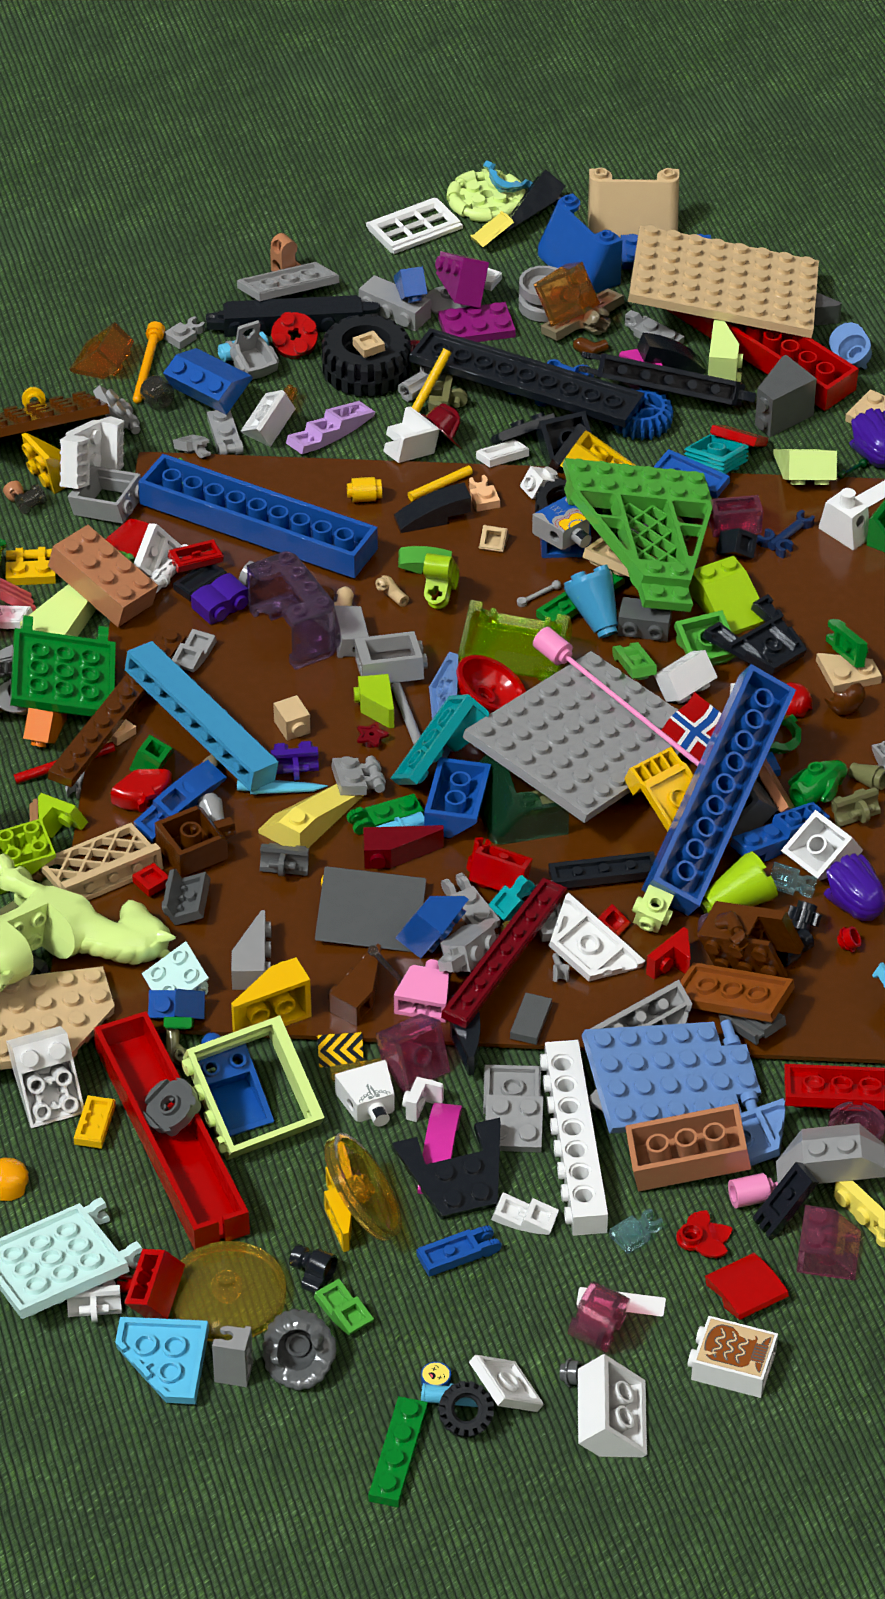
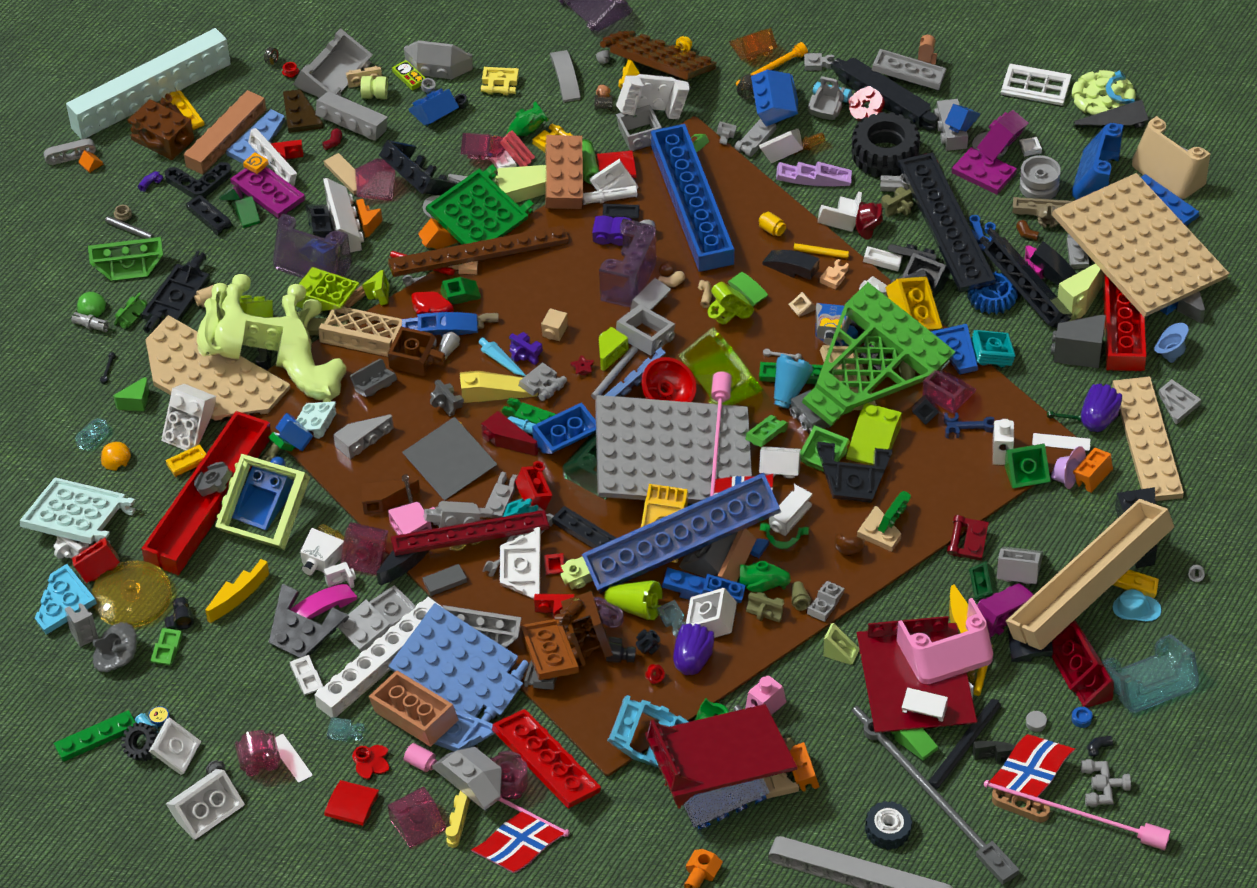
camera: 50 degrees right, 5 degrees up
light grey plate [93,385,141,434] -> none
dark azure brick [125,641,278,792] -> none
red plate [132,862,168,897] -> none
red tile [168,539,224,573] -> none
light grey slope [172,629,217,672] -> none
yellow slope [231,957,312,1032] -> none
sticker [318,1032,364,1067] -> none
clear yellow dish [324,1133,402,1241] -> none
tan plate [353,331,385,358] -> none
teal plate [390,694,489,785] -> none
blue slope [396,896,469,959] -> none
yellow bar [412,348,452,413] -> none
blue hinge [416,1225,502,1277] -> none
light yellow piece [471,211,514,247] -> none
clear orange slope [533,262,600,326] -> none
brick [688,1316,778,1398] -> none
red tile [710,425,769,447] -> none
black hinge [753,1162,819,1240] -> none
yellowish green slope [773,449,837,485] -> none
red hair [785,682,813,718] -> none

